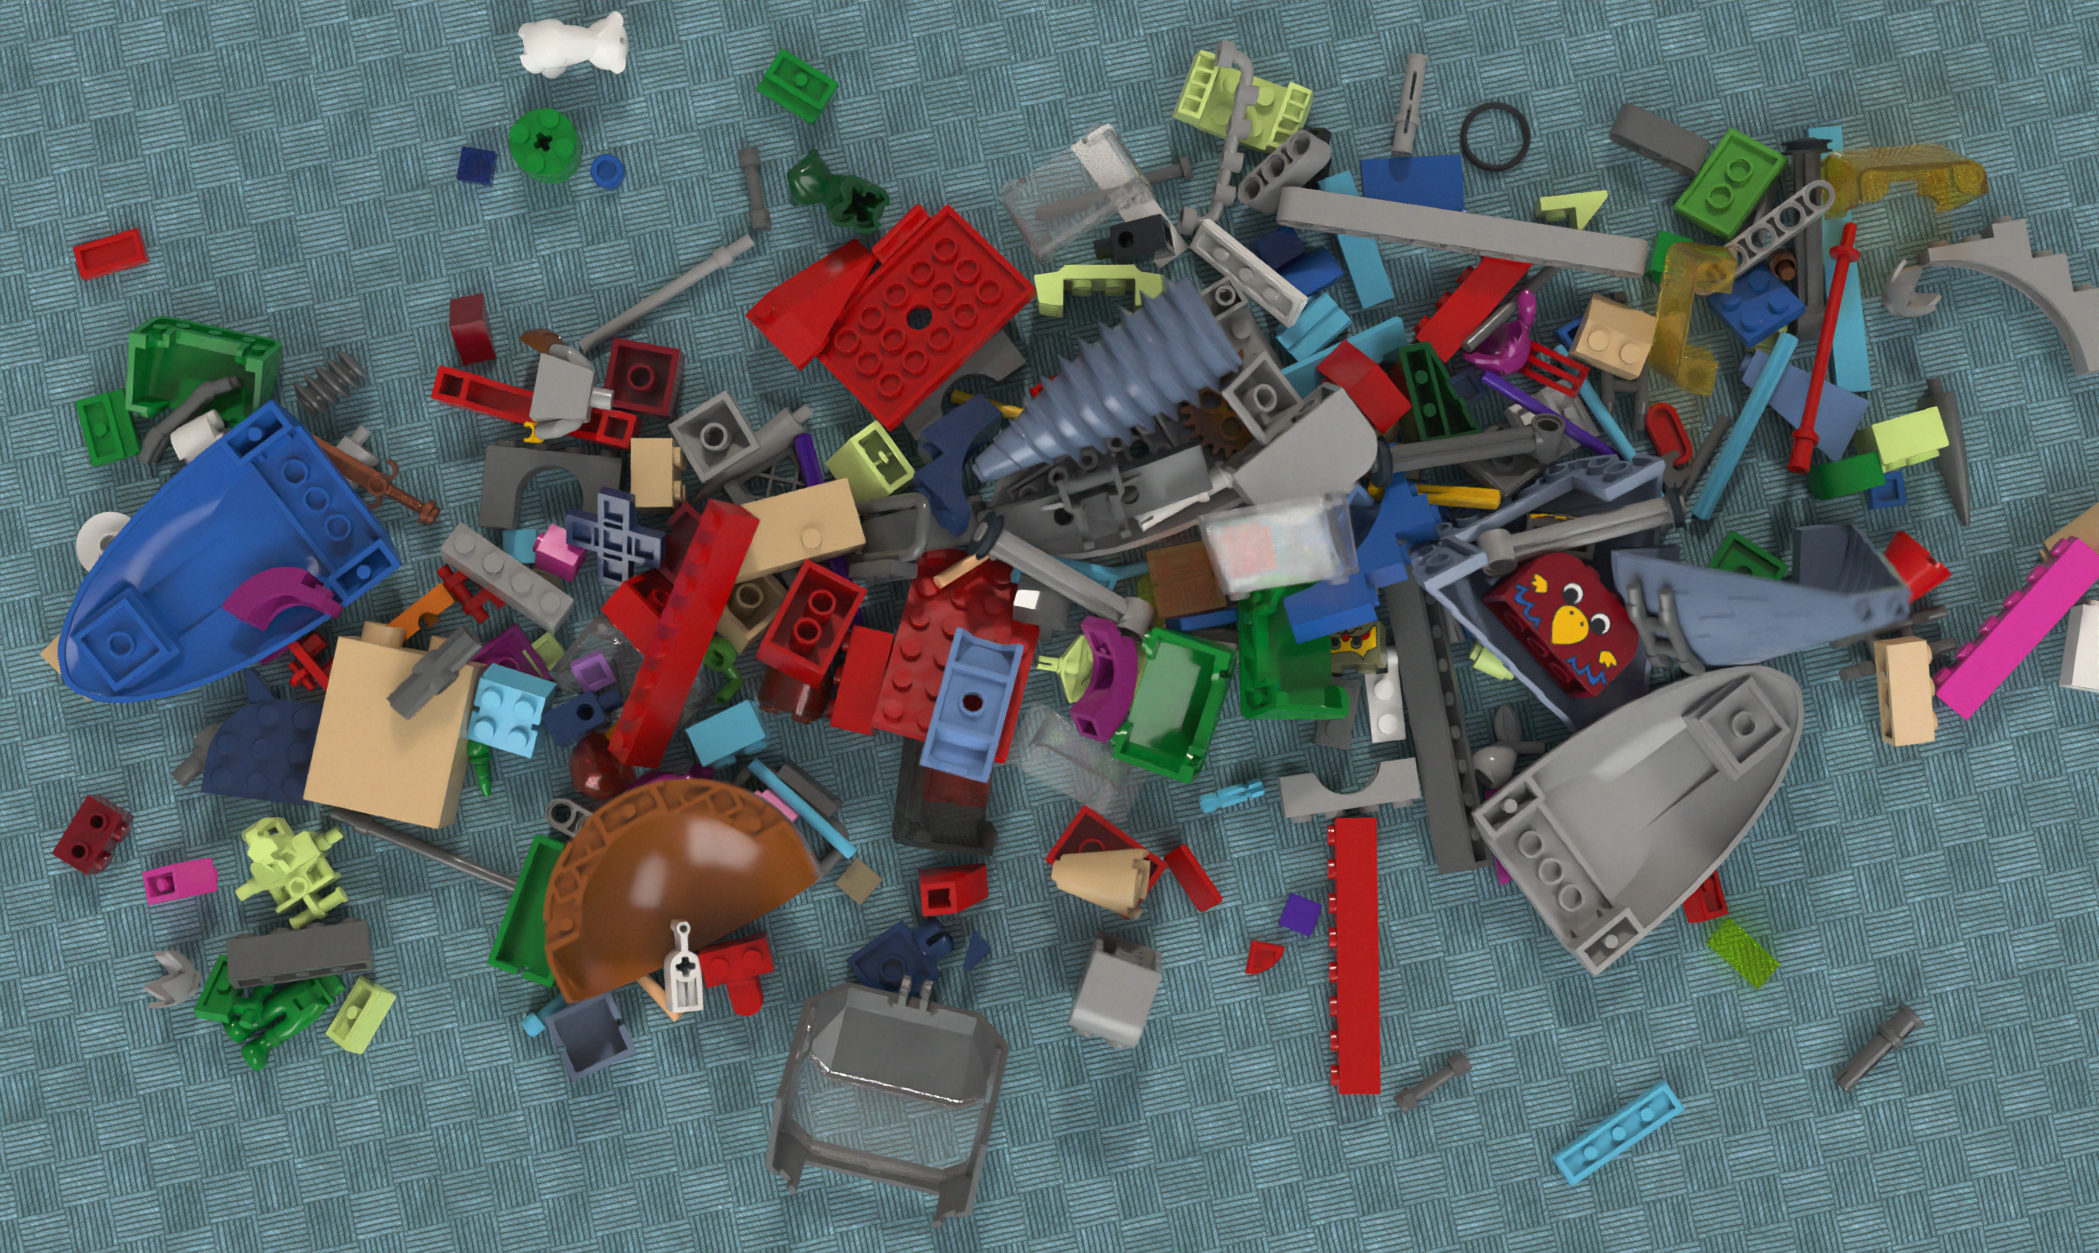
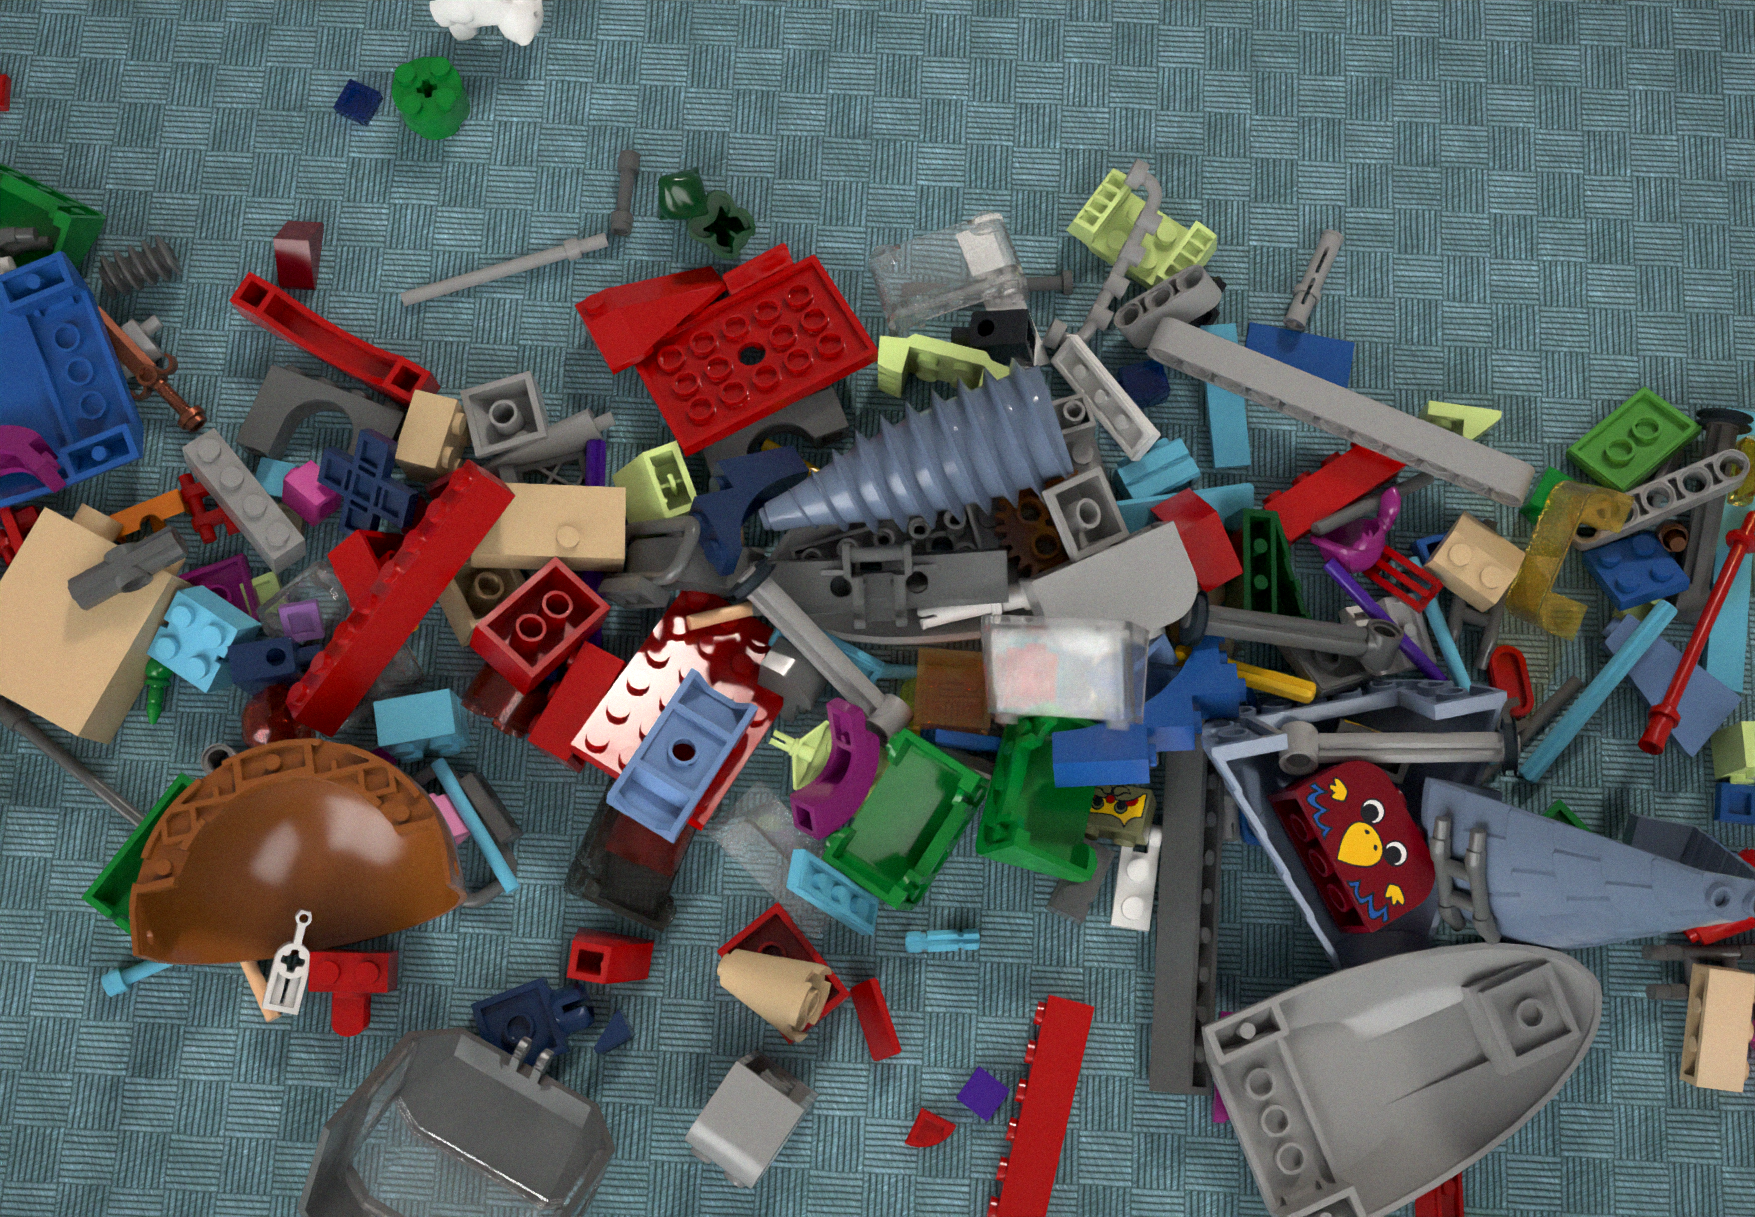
camera: 15 degrees right, 10 degrees down
light grey torso [520,328,614,444] -> none
sand blue piece [545,992,637,1082] -> none
blue tile [590,154,625,190] -> none
dark red brick [604,337,686,421] -> none
bright green plate [703,636,744,706] -> none
green plate [756,48,839,126] -> none
dark tan tile [835,857,883,905] -> none
blue brick [1276,246,1344,298] -> none
light grey arch [1277,757,1421,824] -> none
dark blue plate [1449,366,1489,409] -> none
black tyre [1460,102,1531,172] -> none
yellowish green brick [1469,640,1514,681] -> none
light grey piece [1472,704,1545,789] -> none
dark grey beam [1608,104,1711,177] -> none
green brick [1808,451,1886,501] -> none
none -> medium azure tile [786,849,879,935]

